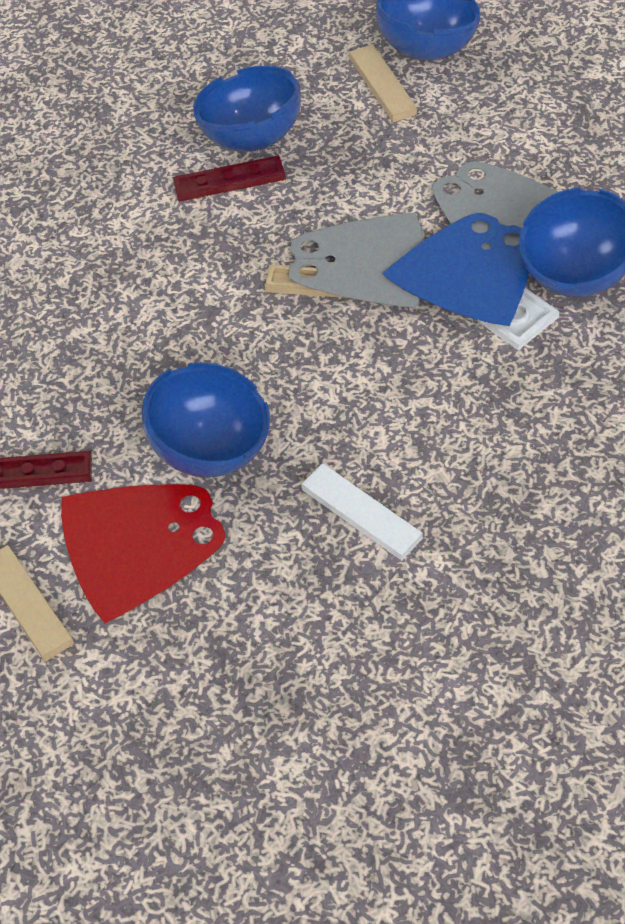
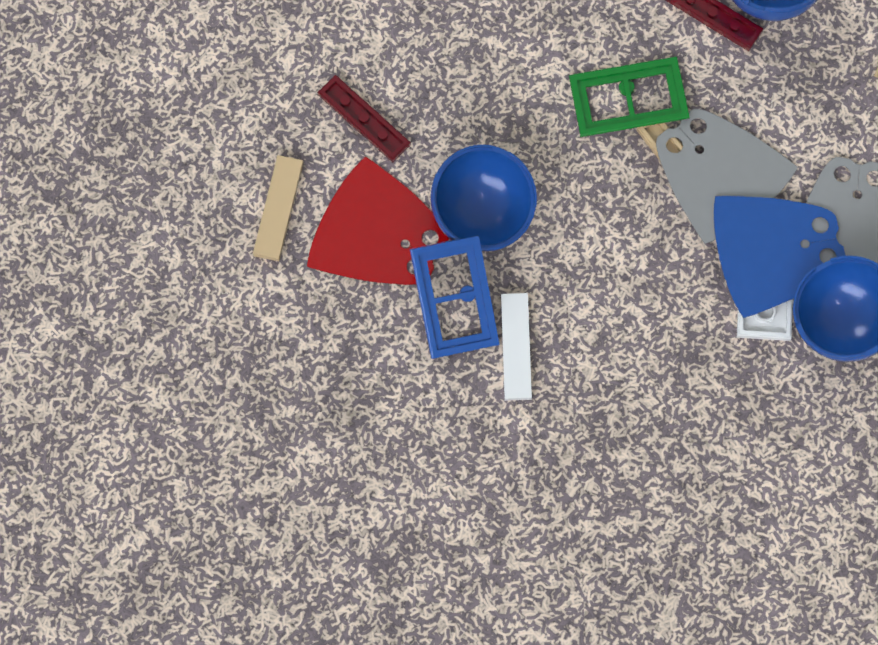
camera: 45 degrees right, 20 degrees up
none -> blue door [410,235,500,359]
none -> green door [569,57,690,137]

